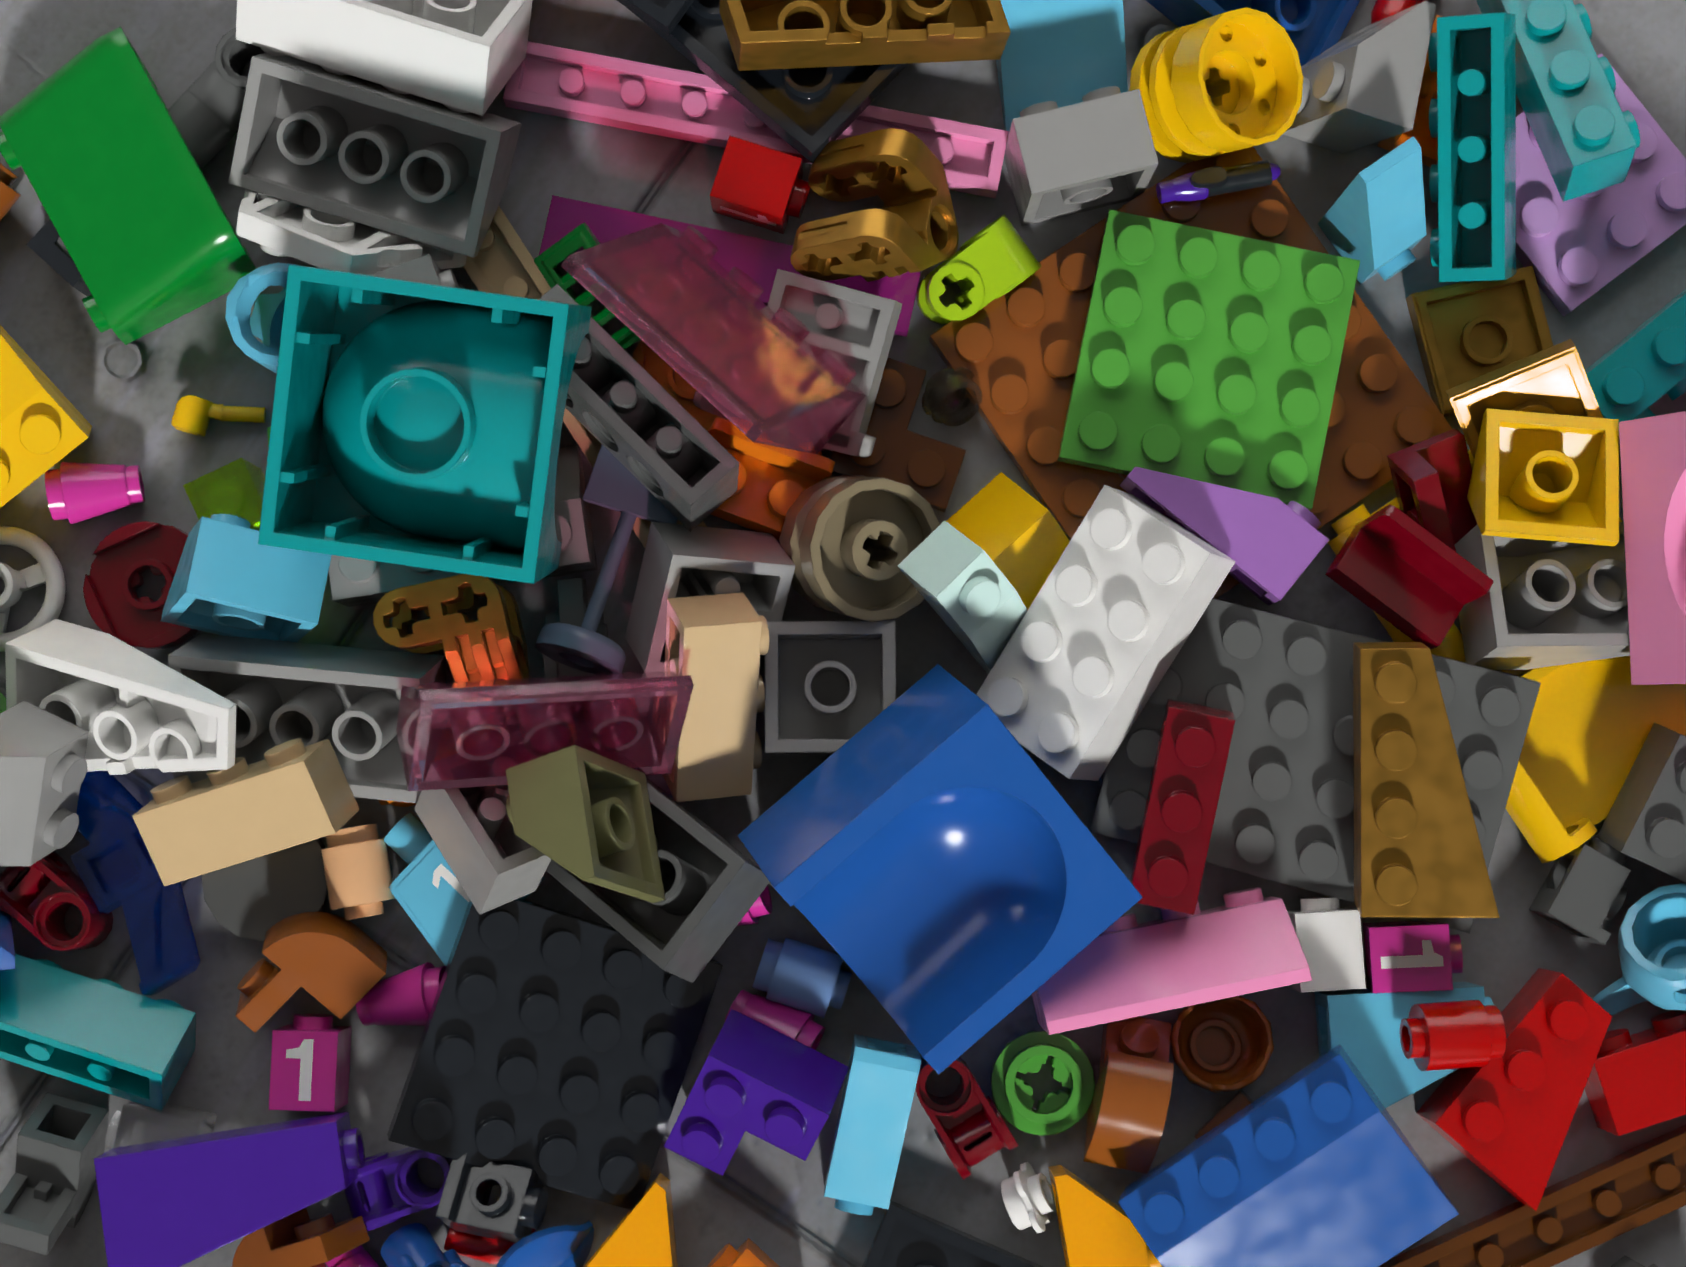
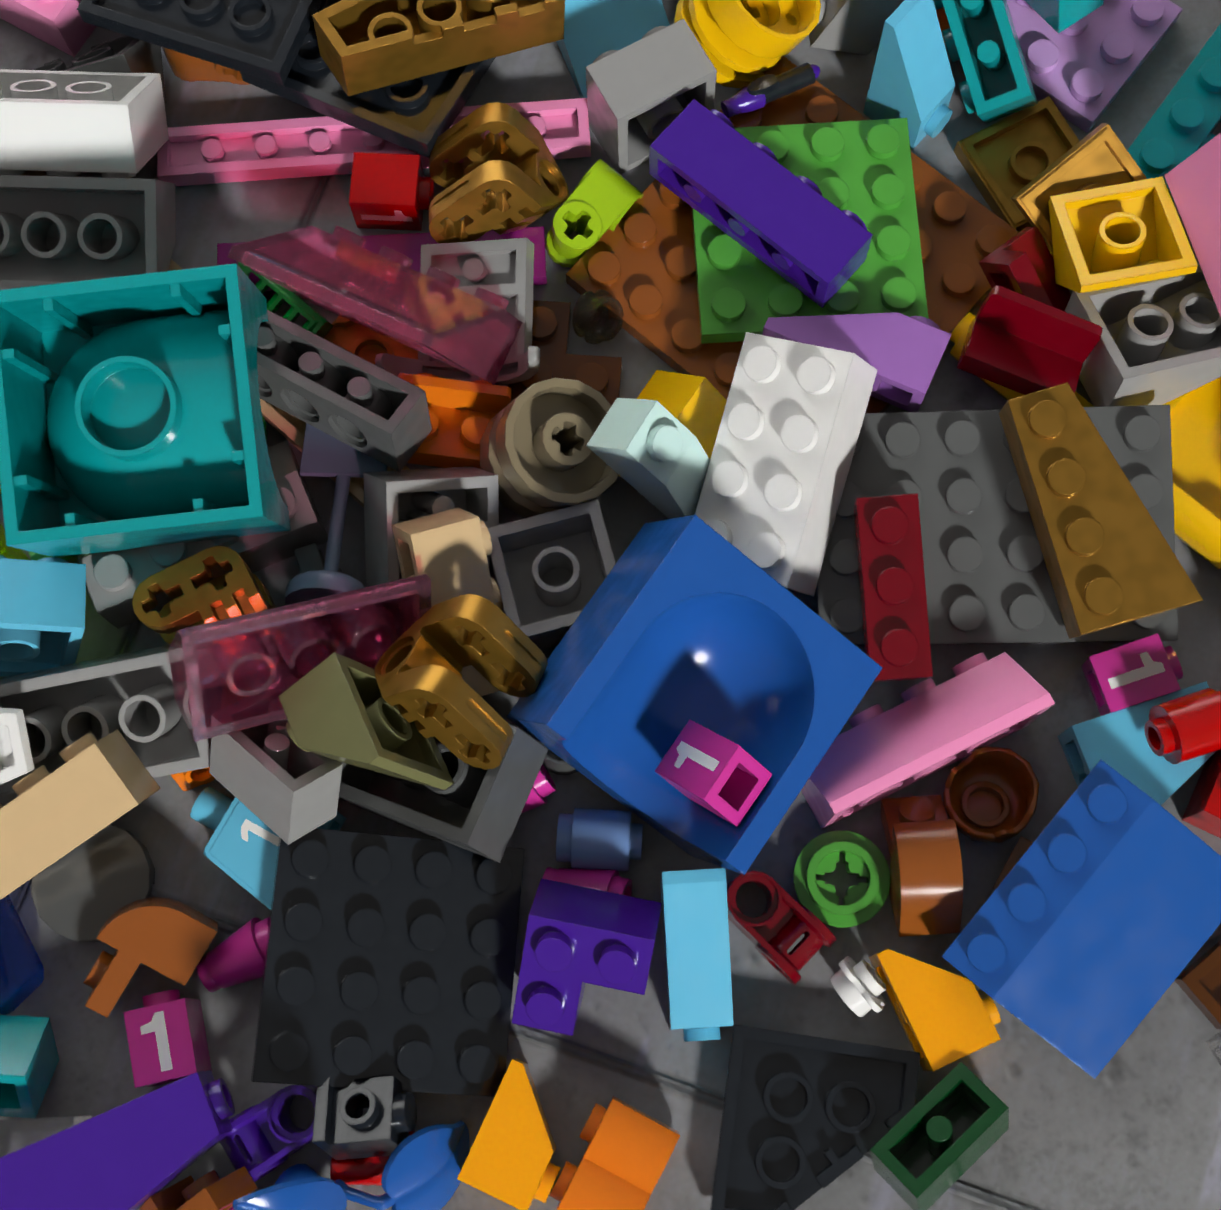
camera: 10 degrees left, 10 degrees down
light nougat brick [321,824,395,920] -> none
white brick [1287,896,1366,993] -> none
none -> pearl gold piece [375,594,548,769]
none -> dark purple brick [649,99,873,308]
none -> dark pink brick [655,719,773,827]

